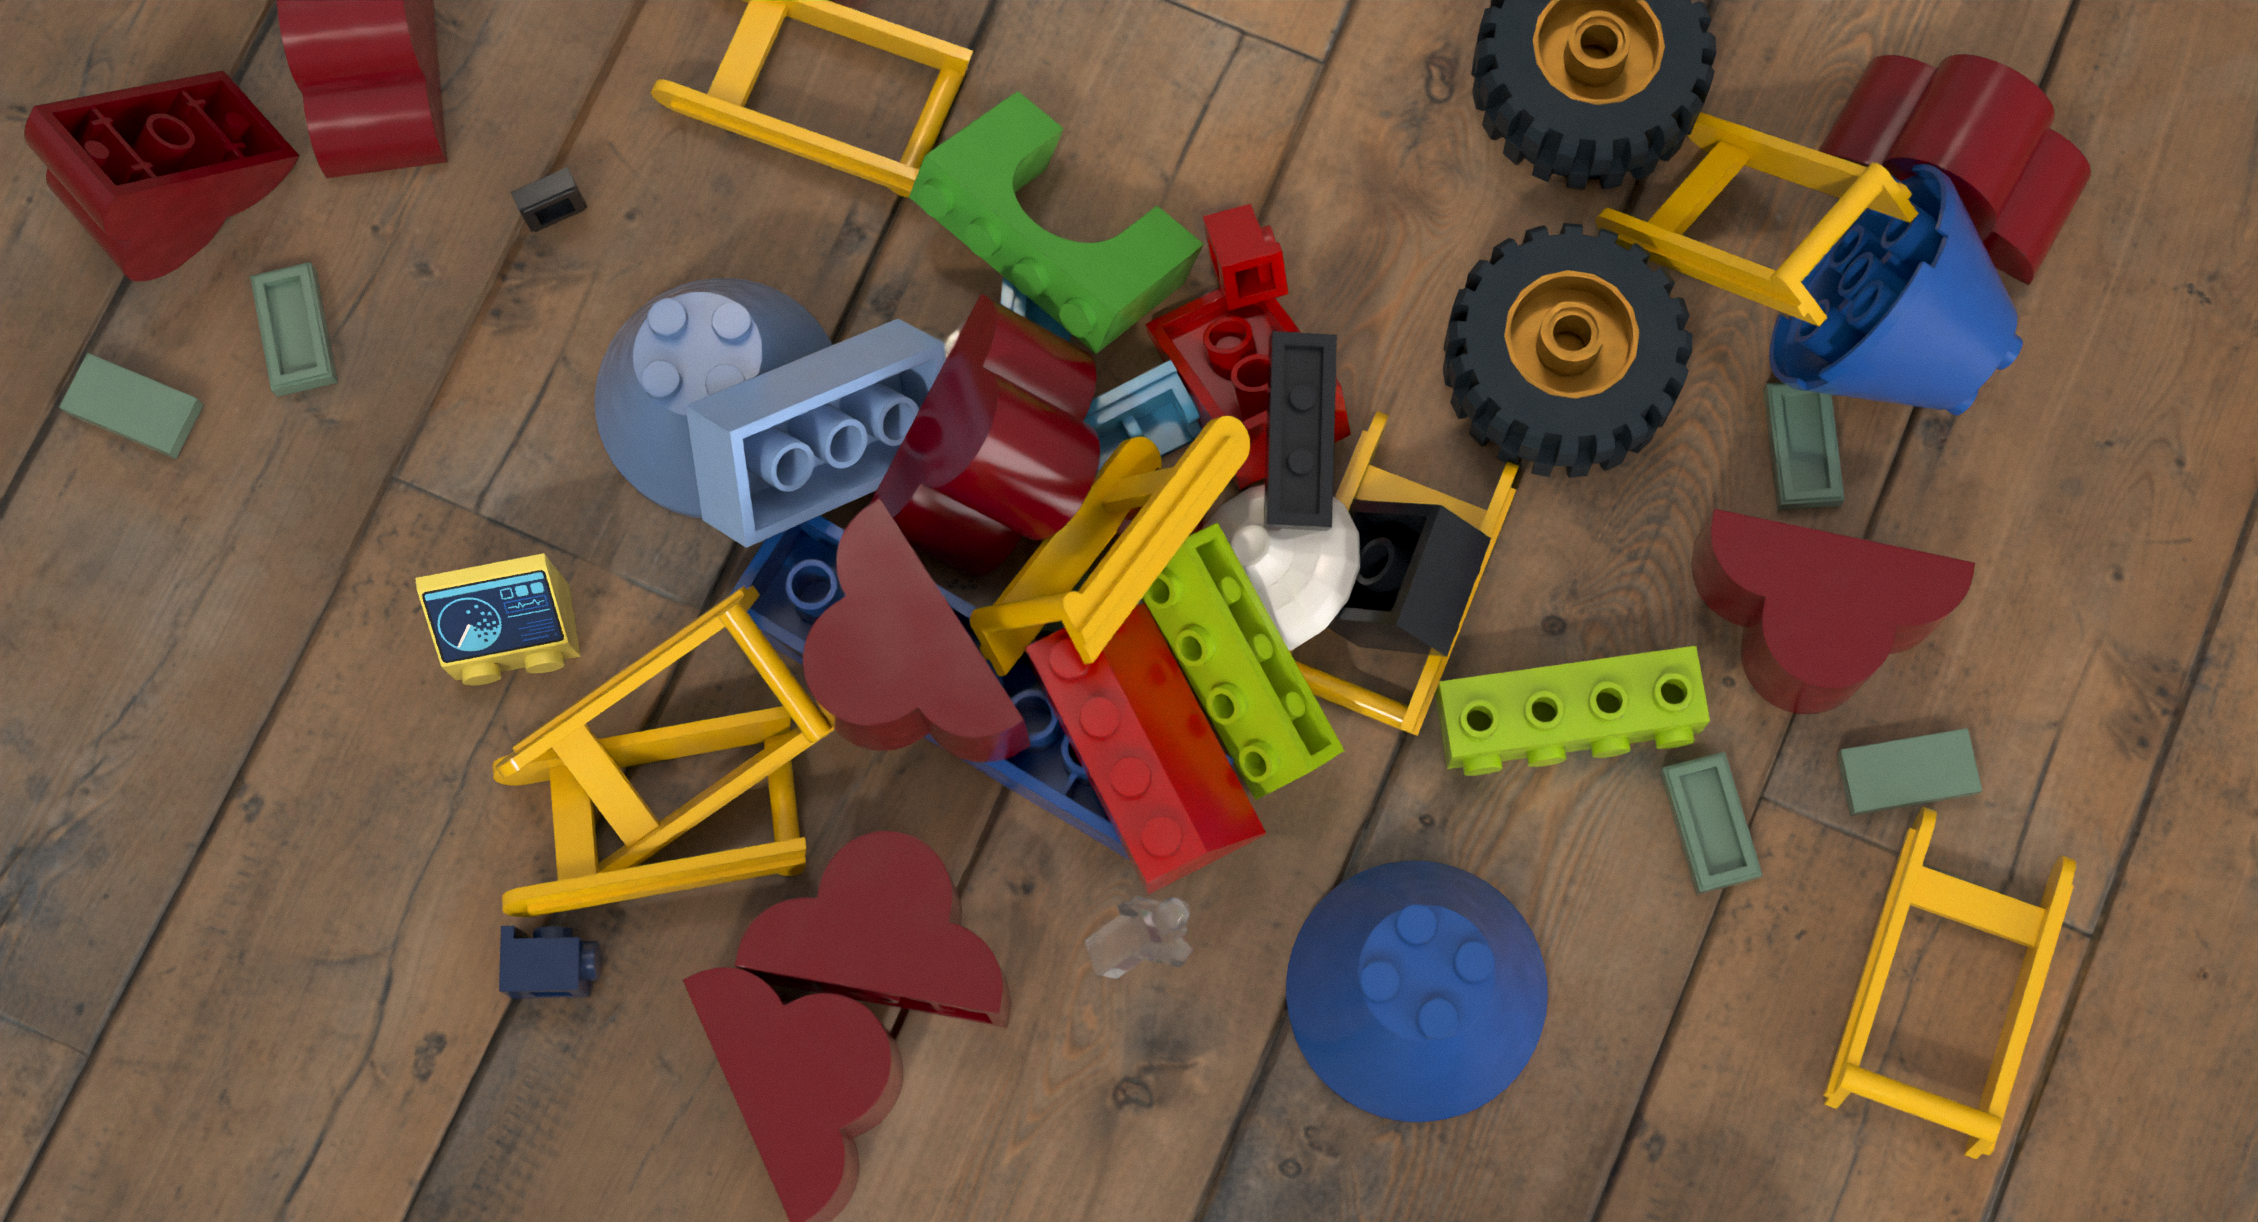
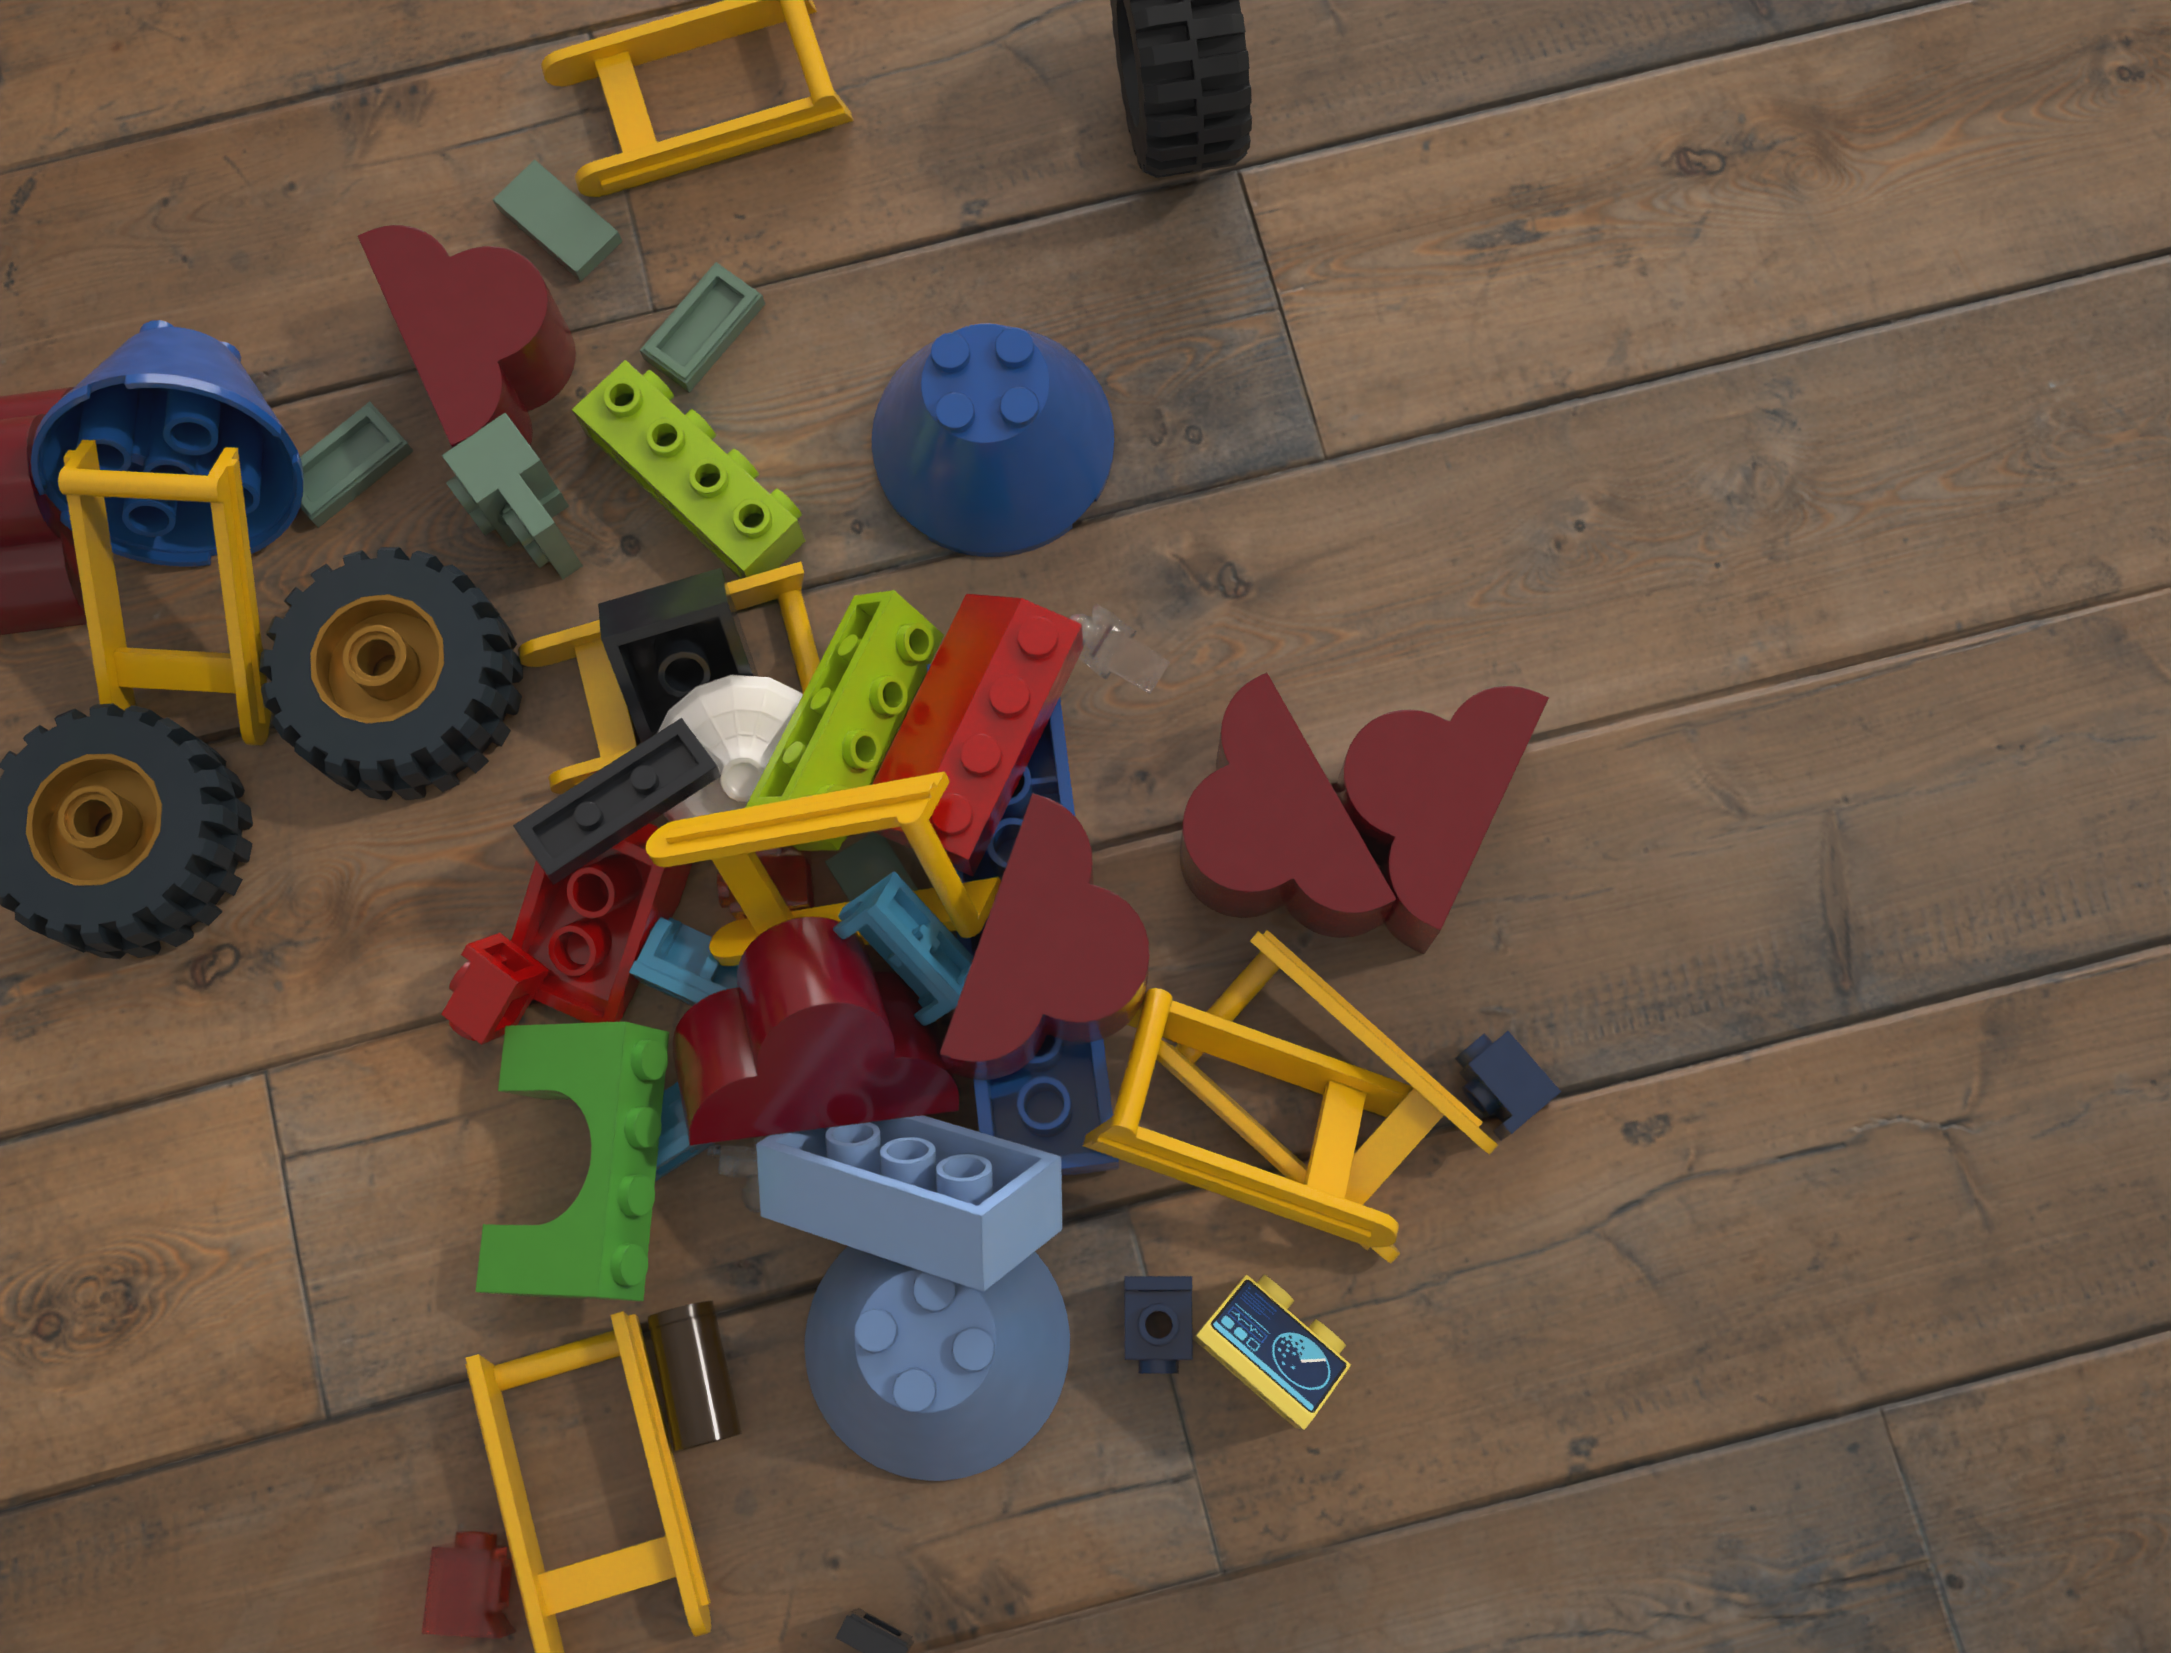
camera: 130 degrees left, 0 degrees up
none -> sand green brick [442,413,583,579]
none -> dark brown pin [647,1301,742,1451]
none -> dark azure hinge [833,871,974,1026]
none -> dark blue brick [1124,1276,1193,1374]

